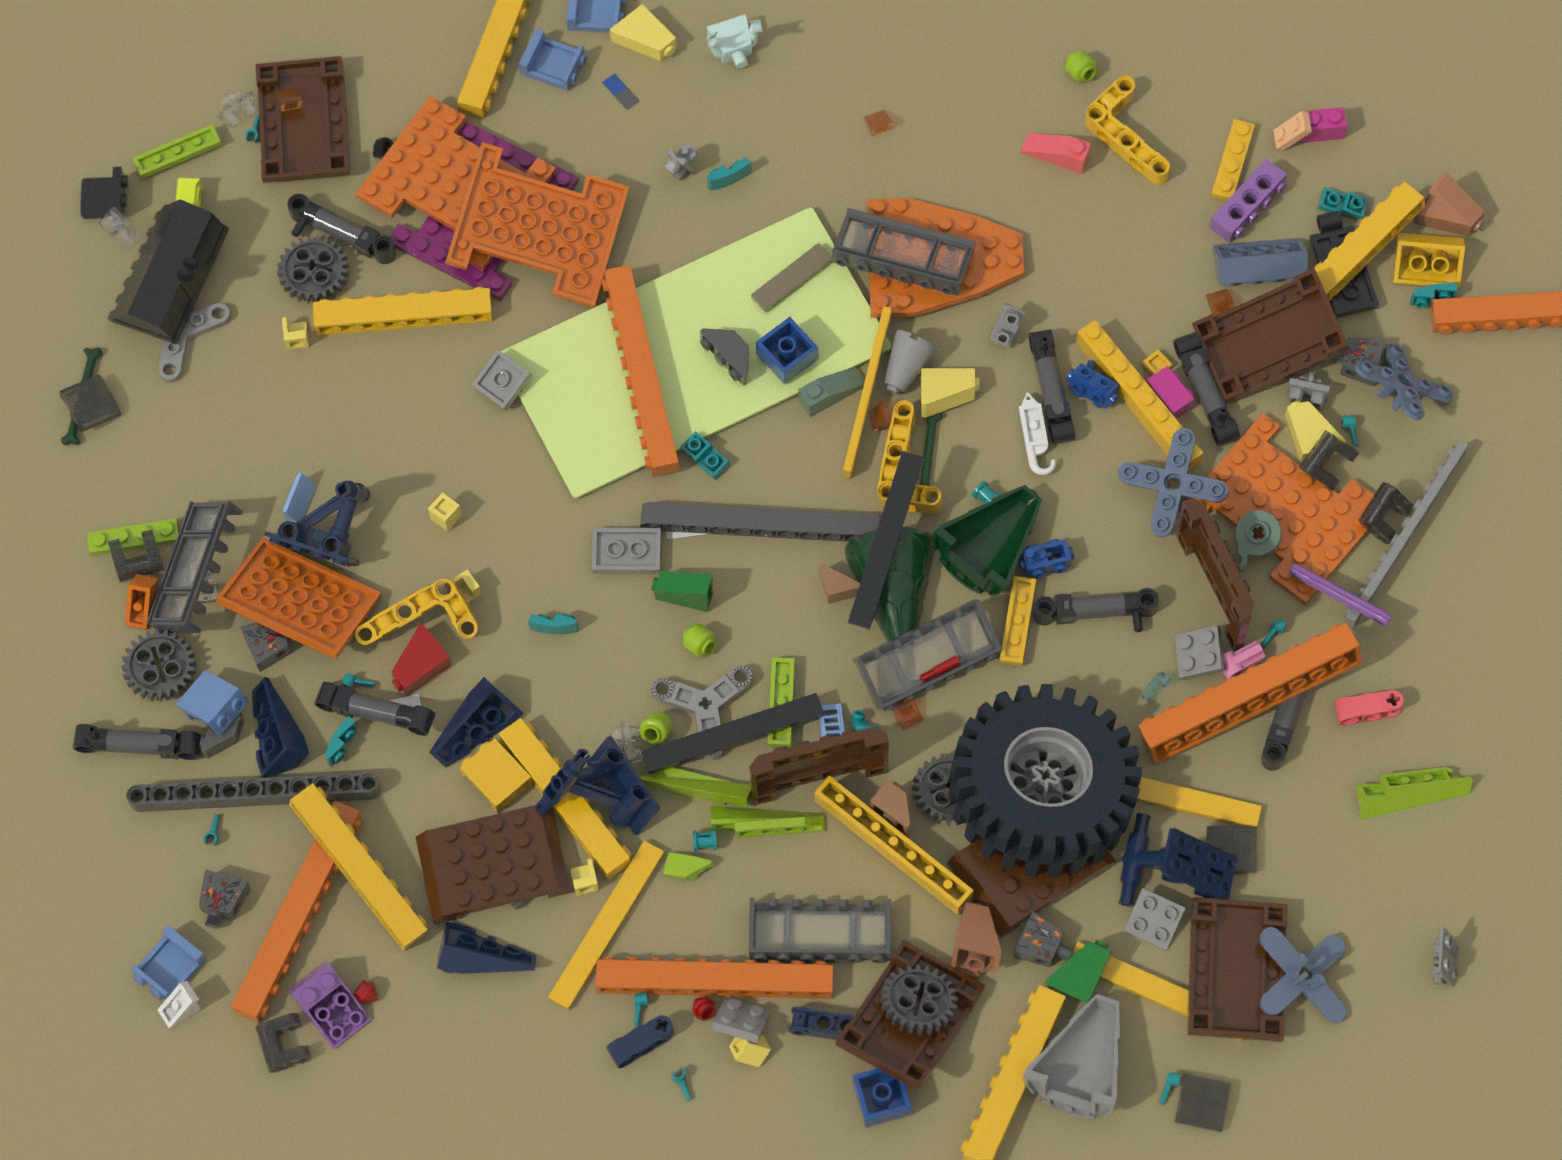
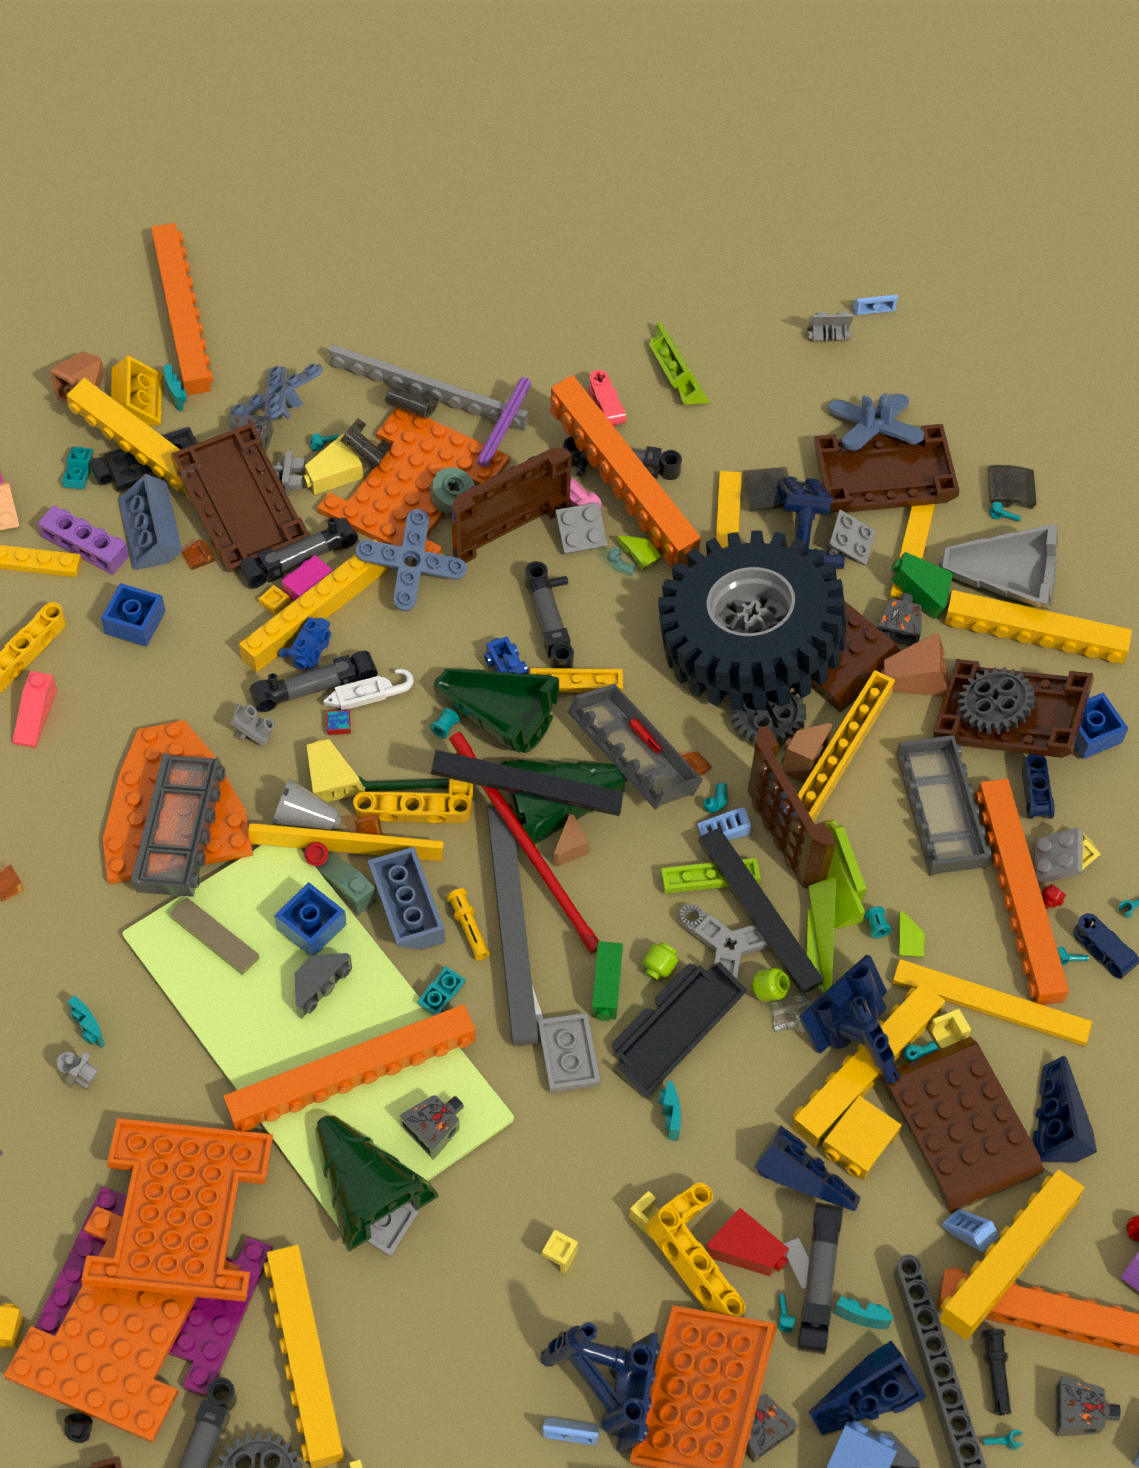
camera: 105 degrees left, 10 degrees down
none -> blue brick [101,583,165,647]
none -> red plate [304,842,328,866]
none -> dark green cone [315,1115,438,1252]
none -> tile [326,710,351,735]
none -> sand blue slope [367,847,445,950]
none -> dark grey torso [400,1095,464,1160]
none -> yellow pin [446,888,490,961]
none -> red piece [449,732,599,954]
none -> black slope [612,962,748,1098]
none -> lime slope [616,535,662,570]
none -> light blue slope [852,295,898,315]
none -> teal arm [903,1040,939,1061]
none -> light blue slope [941,1209,999,1252]
none -> black pin [981,1329,1012,1416]

